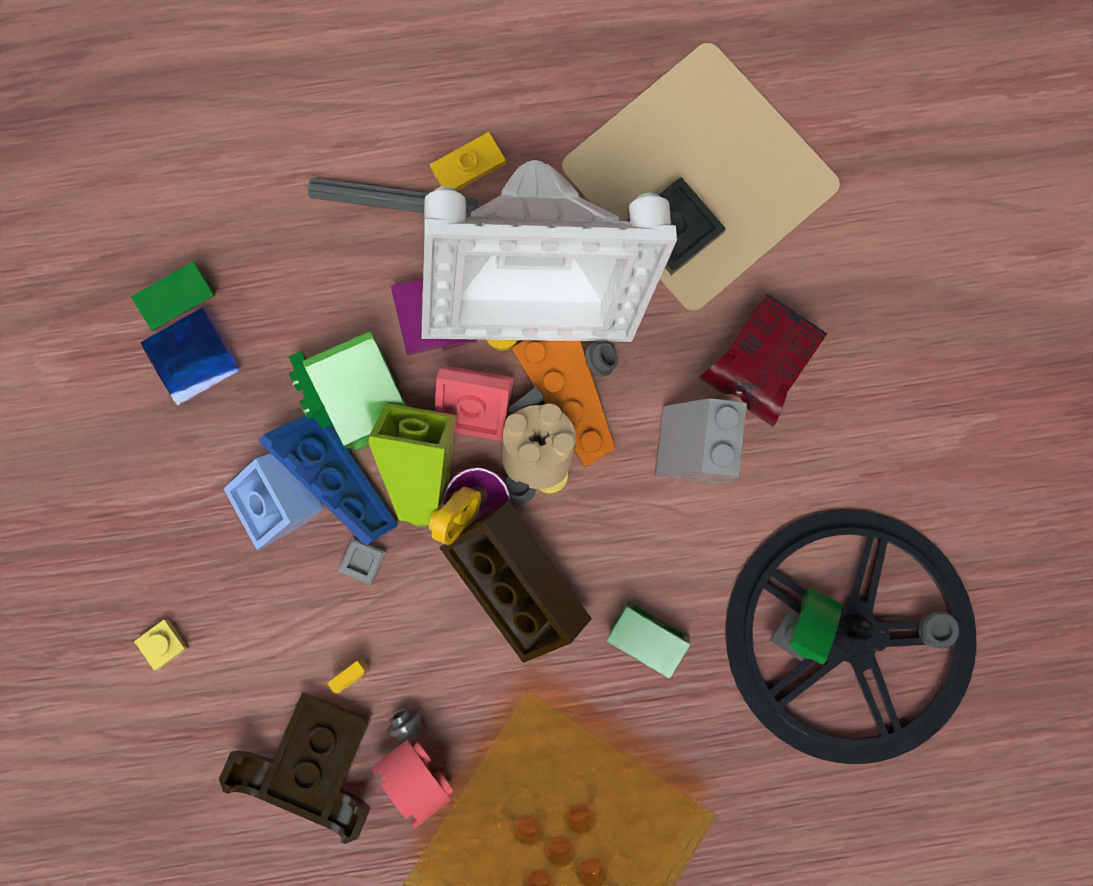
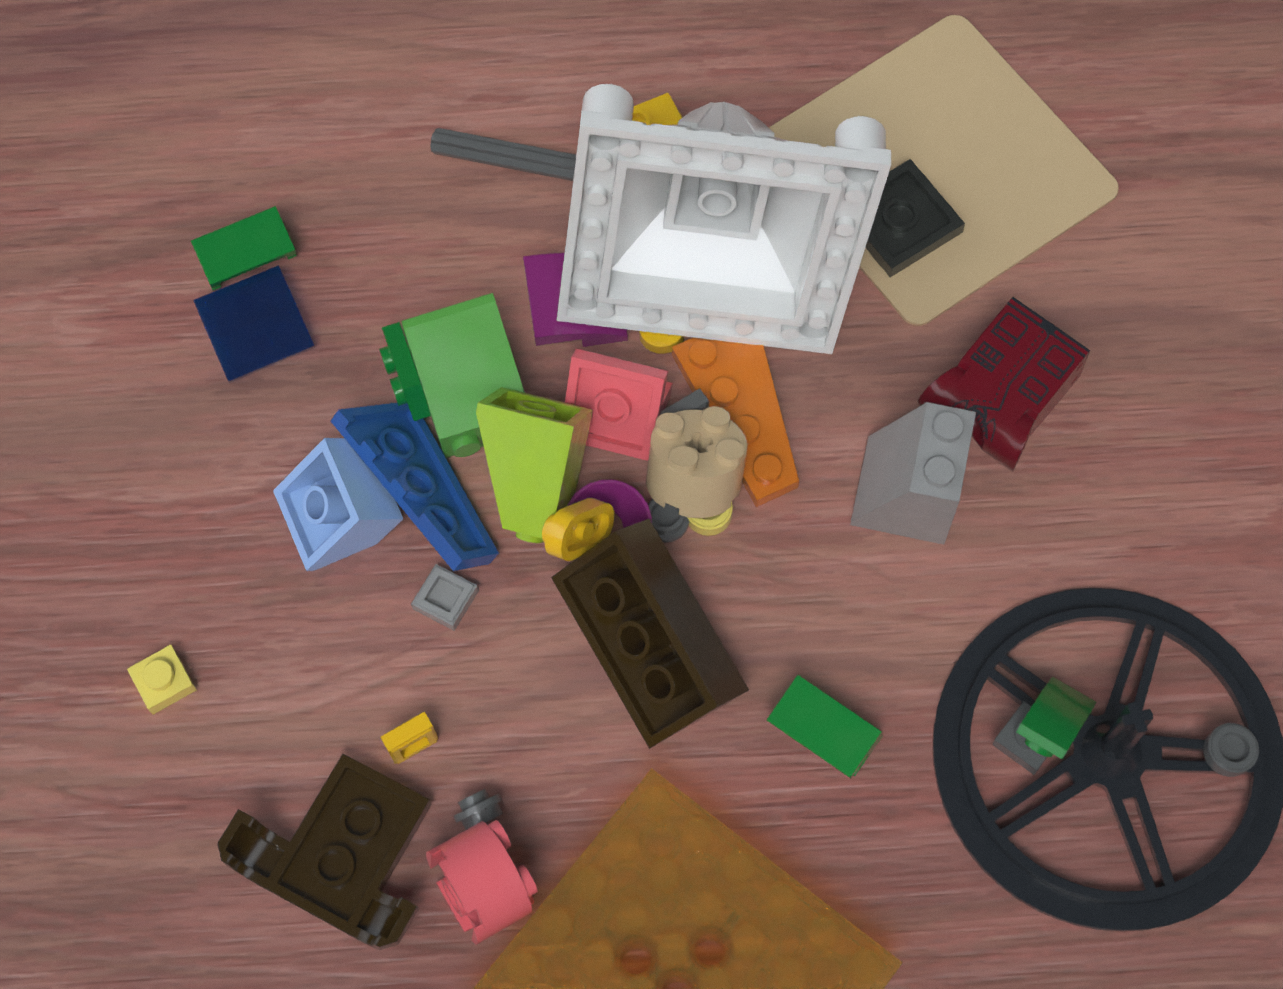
camera: 10 degrees right, 15 degrees down
dark grey plate [585,342,618,377] -> none

